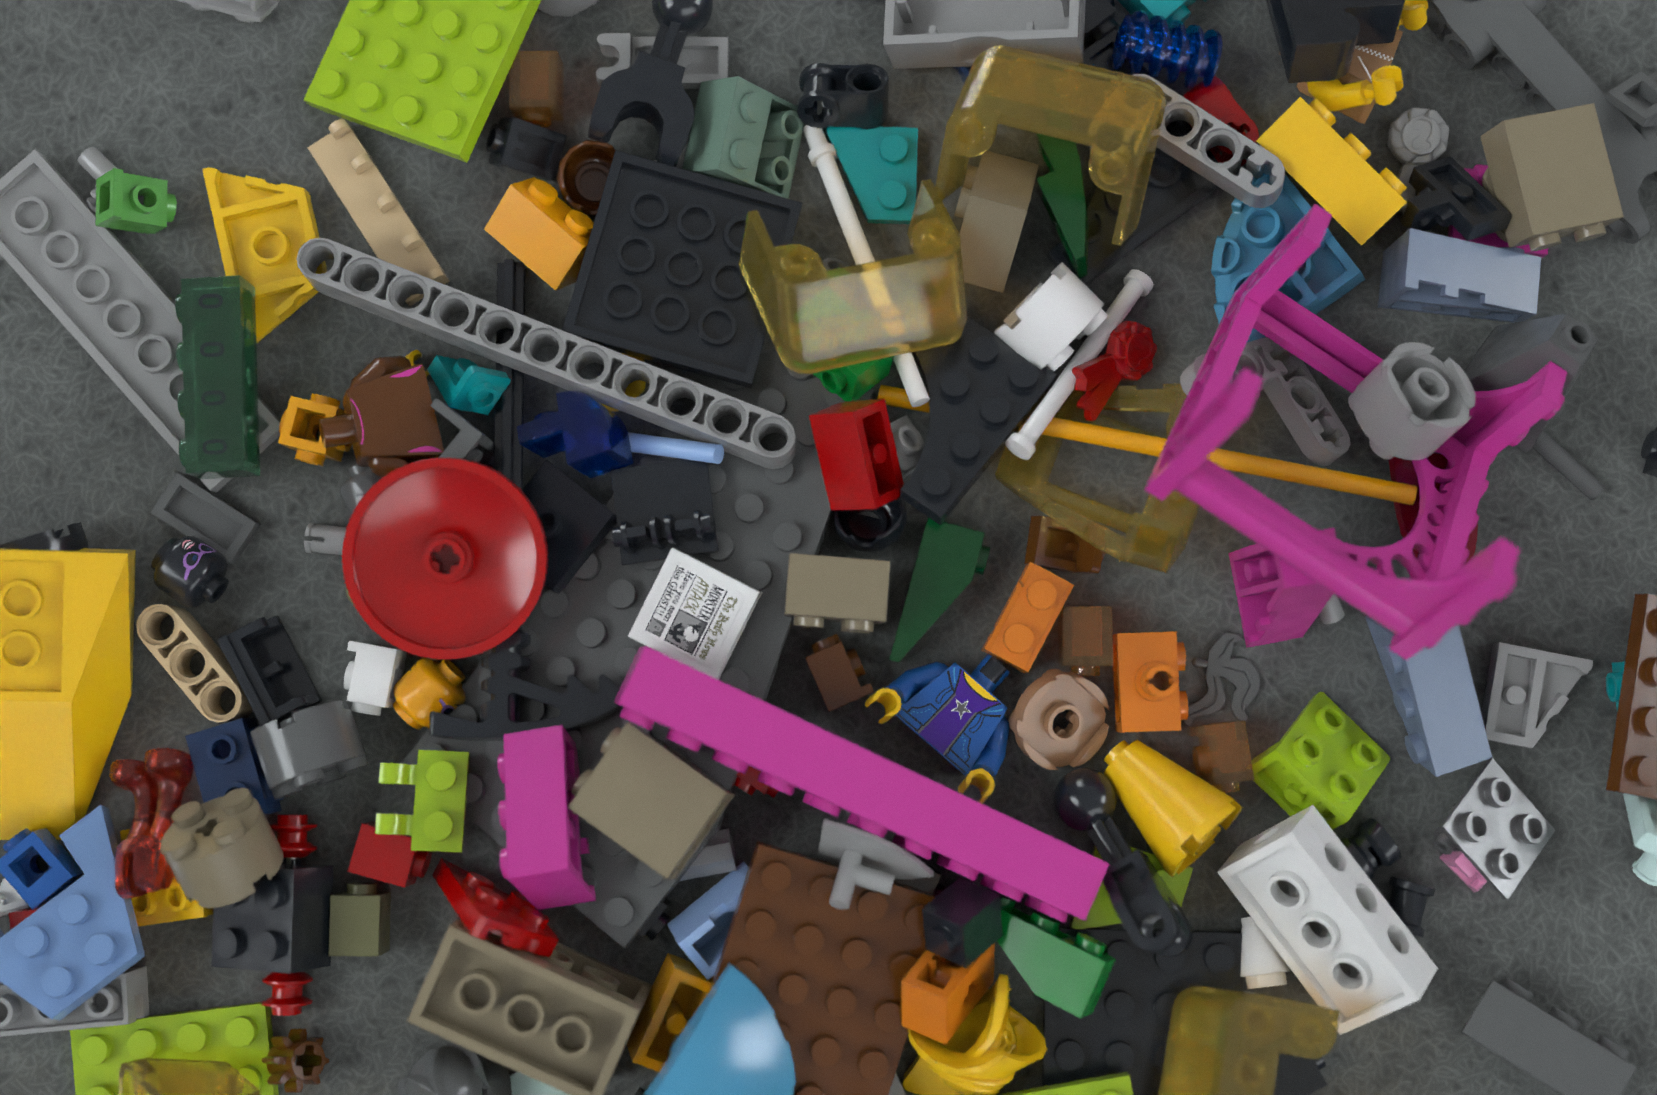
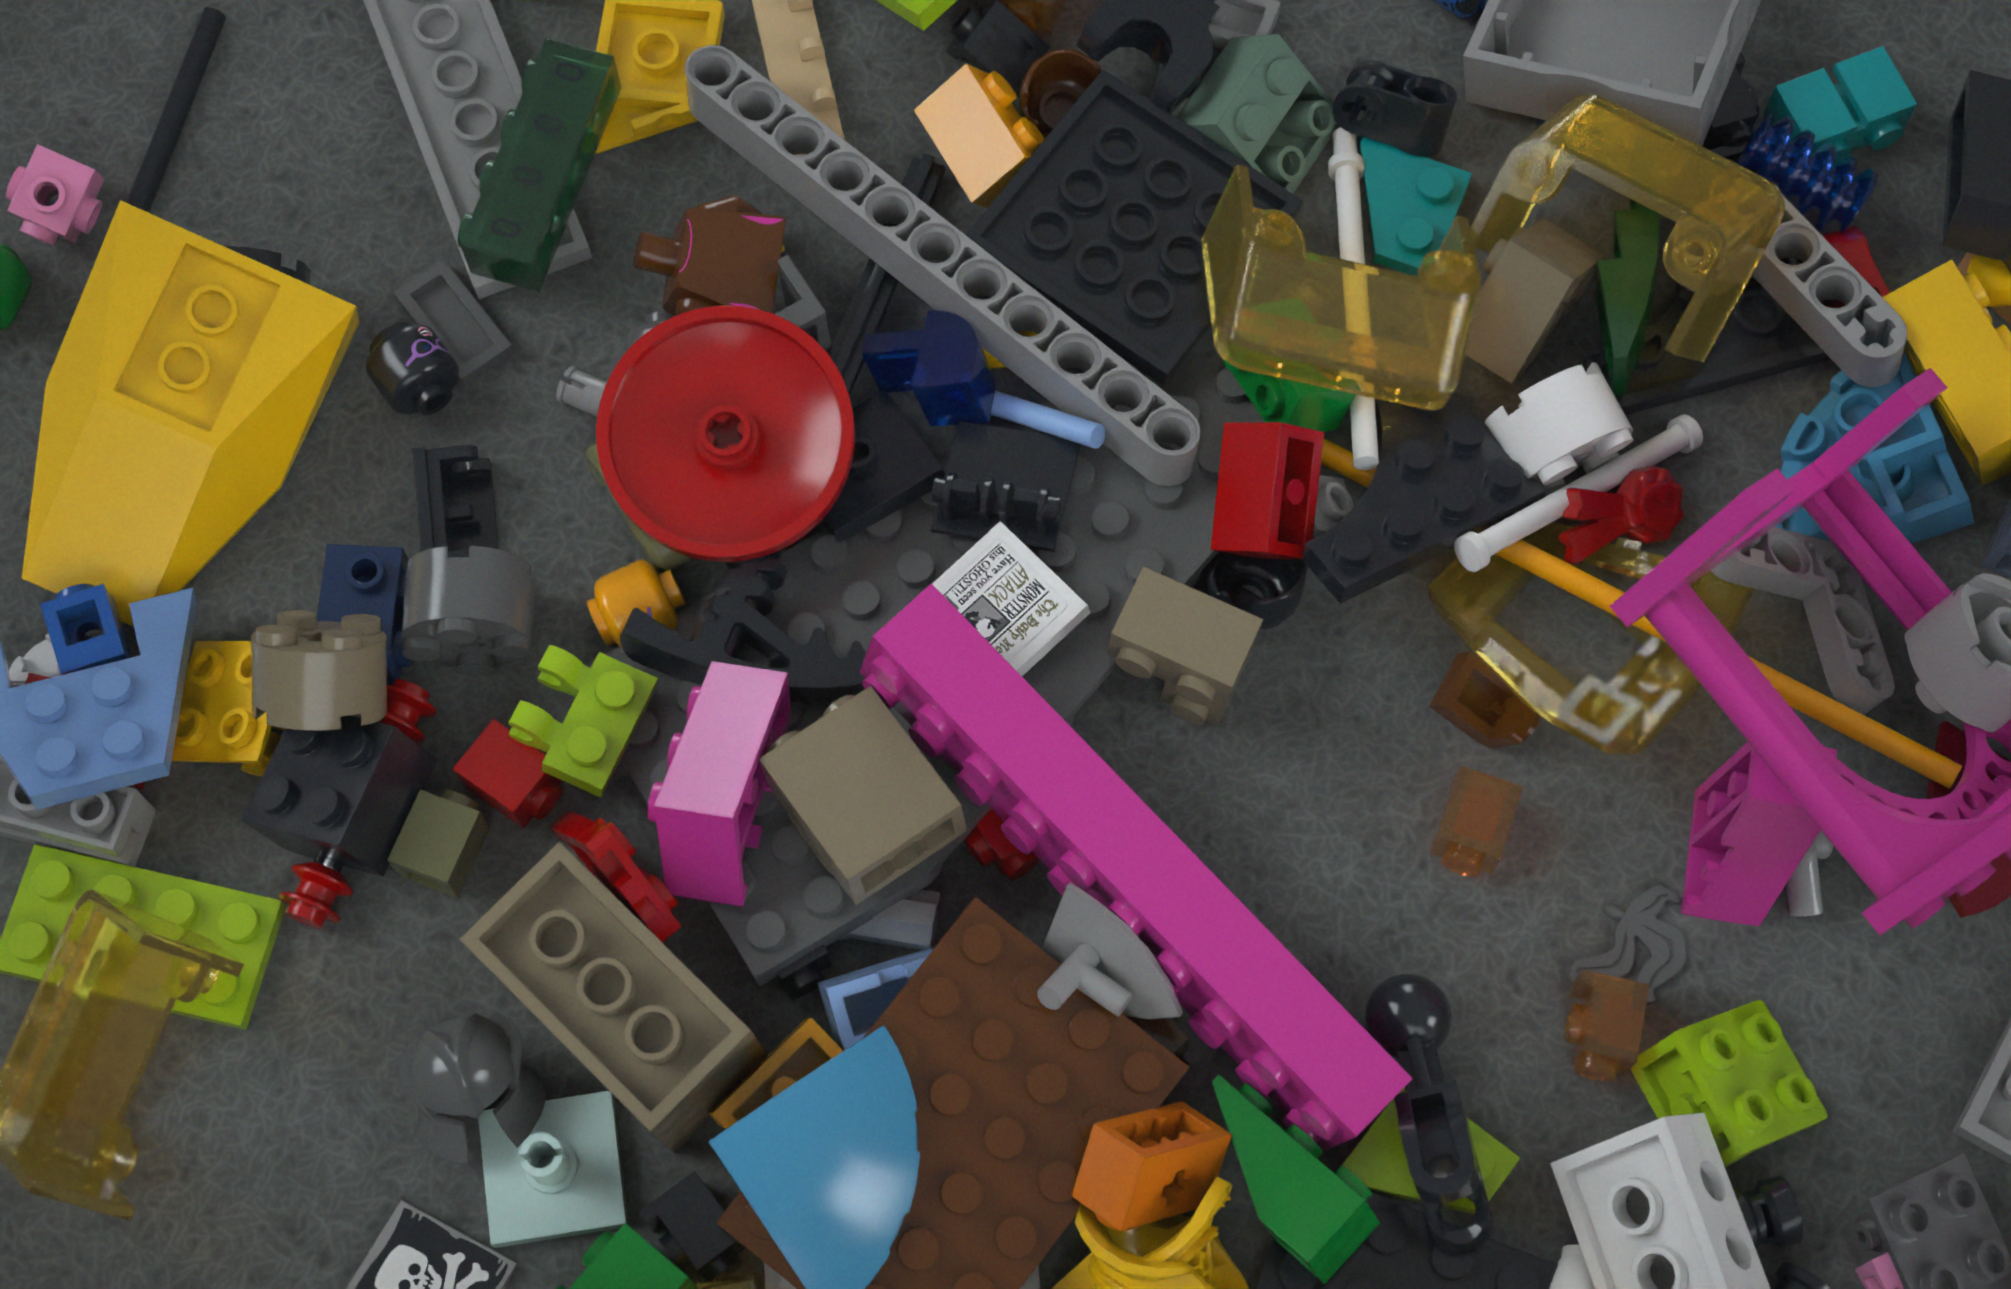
camera: 15 degrees right, 15 degrees down
clear red piece [109,748,194,899] -> none
tan beam [136,604,253,723] -> none
reddish brown gear [262,1029,329,1093] -> none
light orange brick [278,394,352,467] -> none
white brick [344,641,407,716] -> none
teal bracket [427,355,511,415] -> none
reddish brown brick [805,634,874,712] -> none
torso [865,654,1010,804] -> none
dark green slope [889,518,990,663] -> none
black brick [922,878,1003,968] -> none
orange brick [981,562,1074,673] -> none
medium nougat plate [1008,669,1109,770] -> none
yellow cone [1104,740,1243,877] -> none
orange brick [1111,631,1189,733] -> none
sand blue wedge [1365,616,1492,777] -> none

